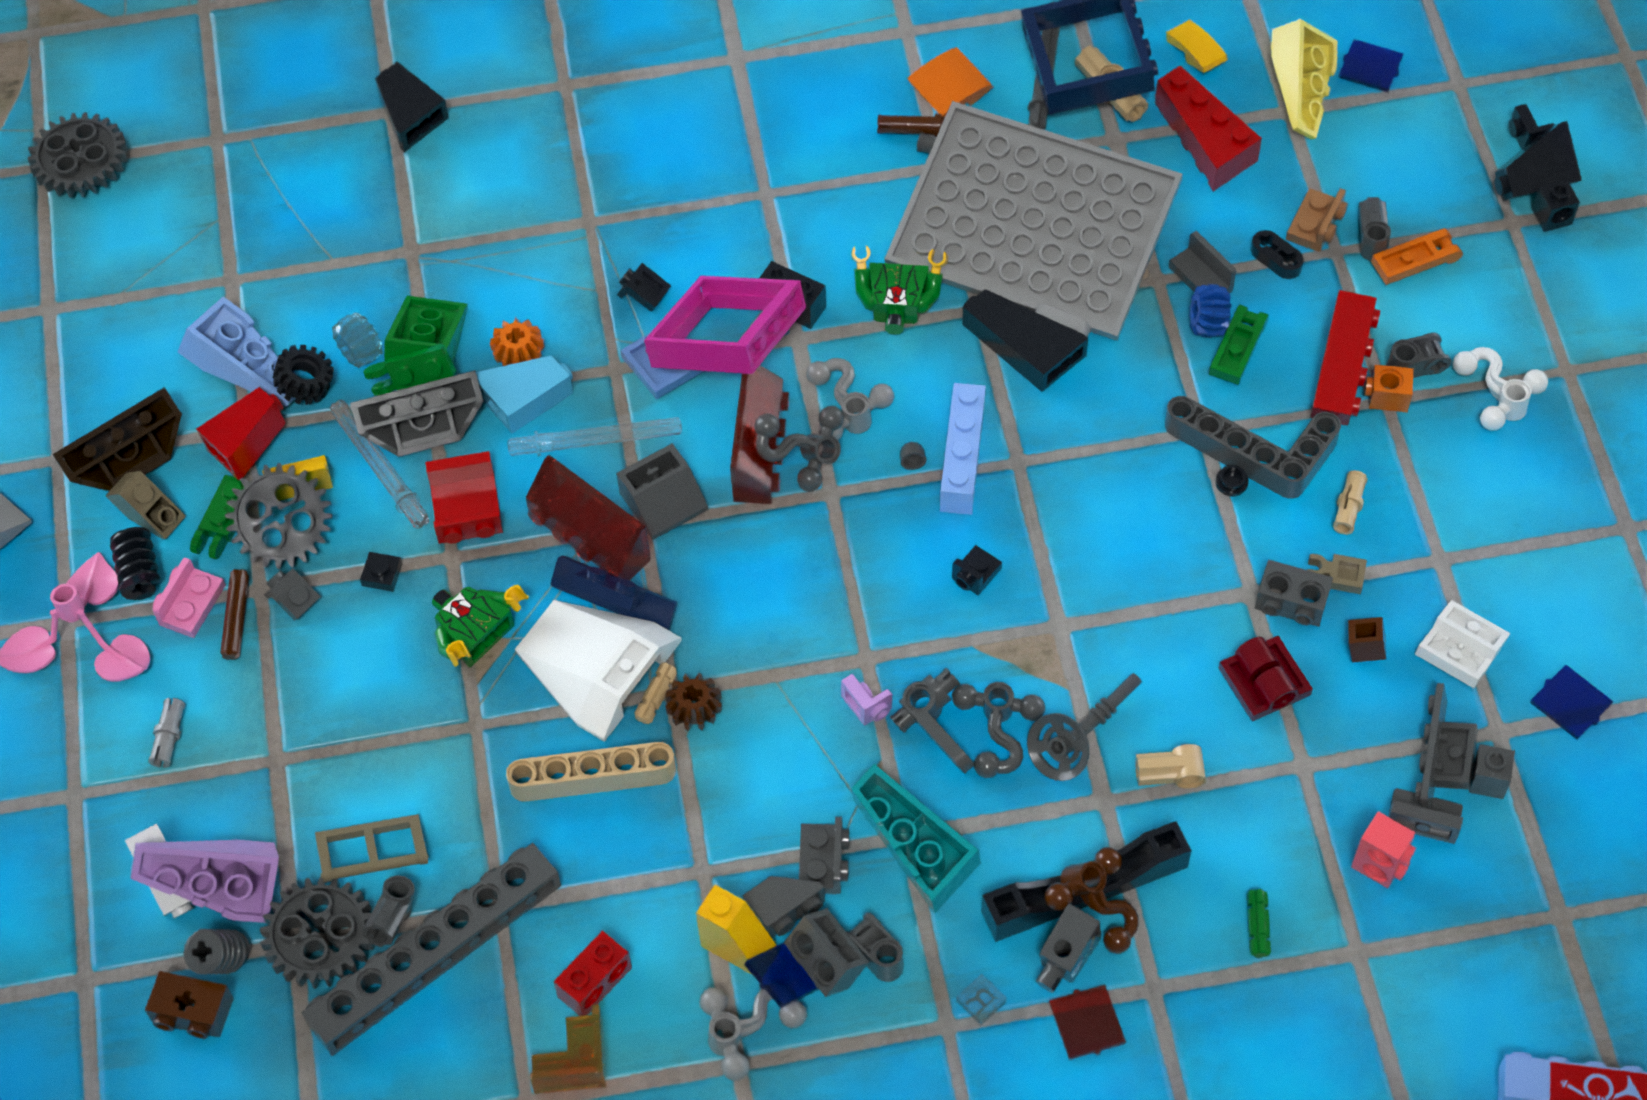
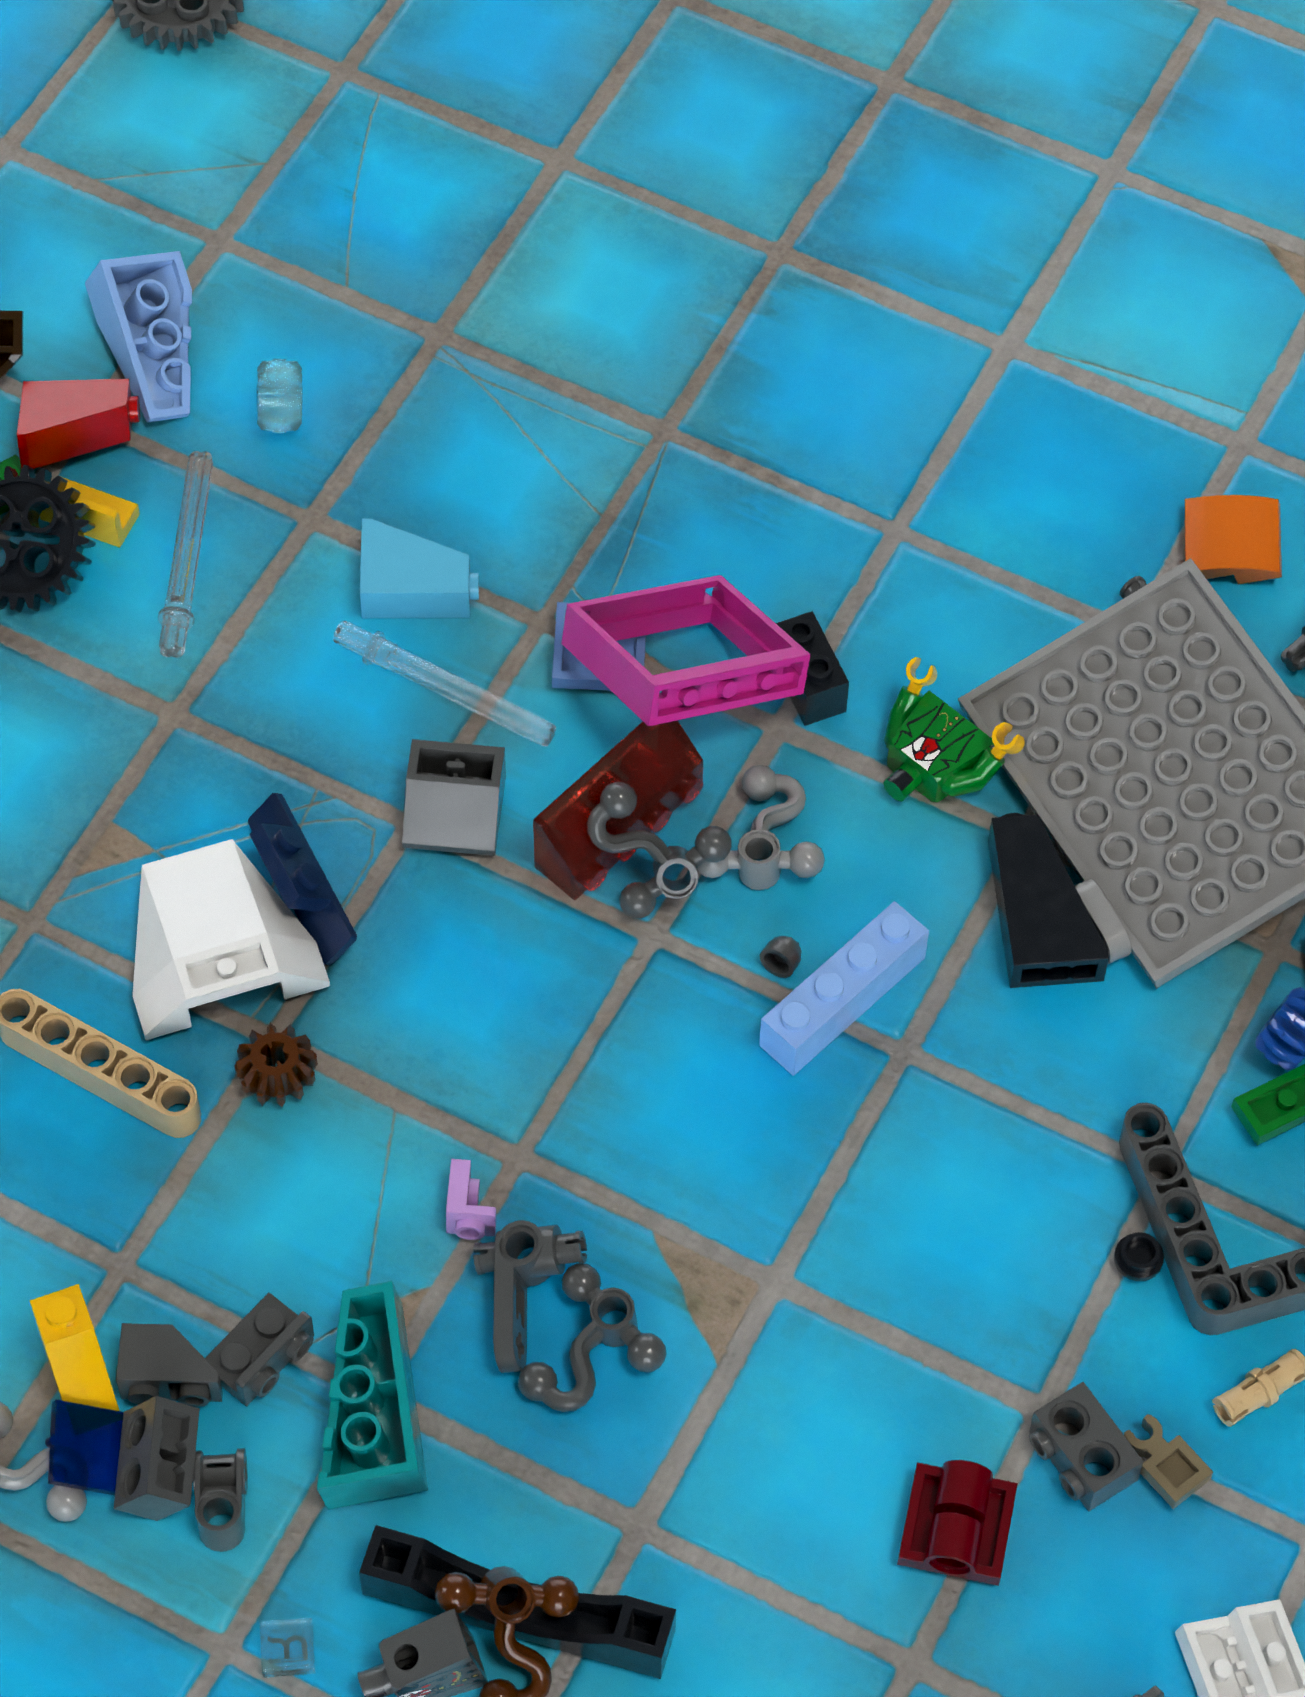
camera: 35 degrees right, 0 degrees up
black tyre [272,345,334,405] -> none
dark grey wedge [350,370,483,457] -> none
black plate [360,552,402,592] -> none
green hinge [363,343,456,396] -> none
black slope [375,62,449,152] -> none
green slope [384,296,468,364] -> none
red panel [425,451,503,544] -> none
green torso [432,585,529,668] -> none
orange gear [490,317,544,366] -> none
clear red slope [526,455,651,580] -> none
black bracket [617,263,671,312] -> none
tan axle [634,662,677,725] -> none
reddish brown pin [877,113,945,136] -> none
black bracket [952,545,1002,596] -> none
dark grey dish [1027,673,1142,781] -> none
tan piece [1135,744,1206,789] -> none
reddish brown plate [1349,617,1386,663] -> none

